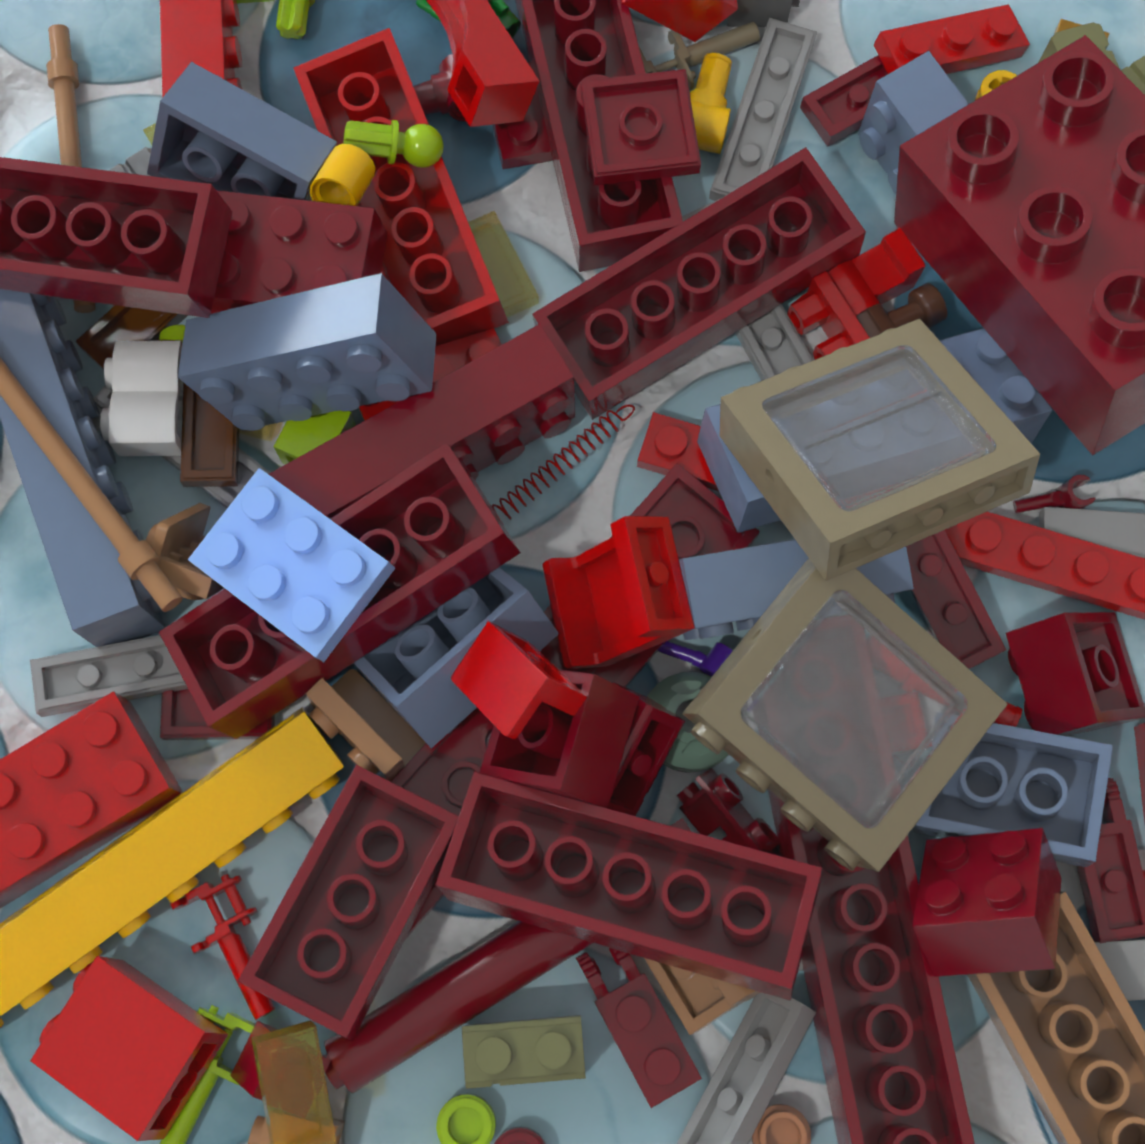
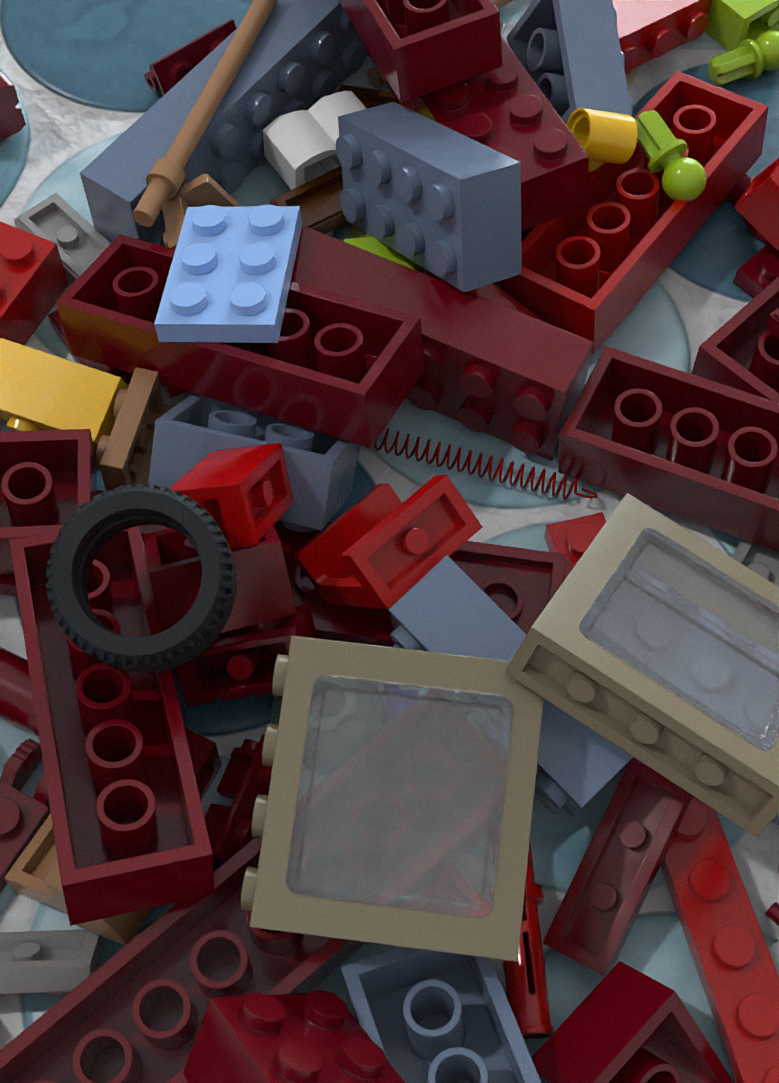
camera: 60 degrees right, 15 degrees down
clear yellow tile [469,211,539,317] -> none
none -> black tyre [46,484,237,673]

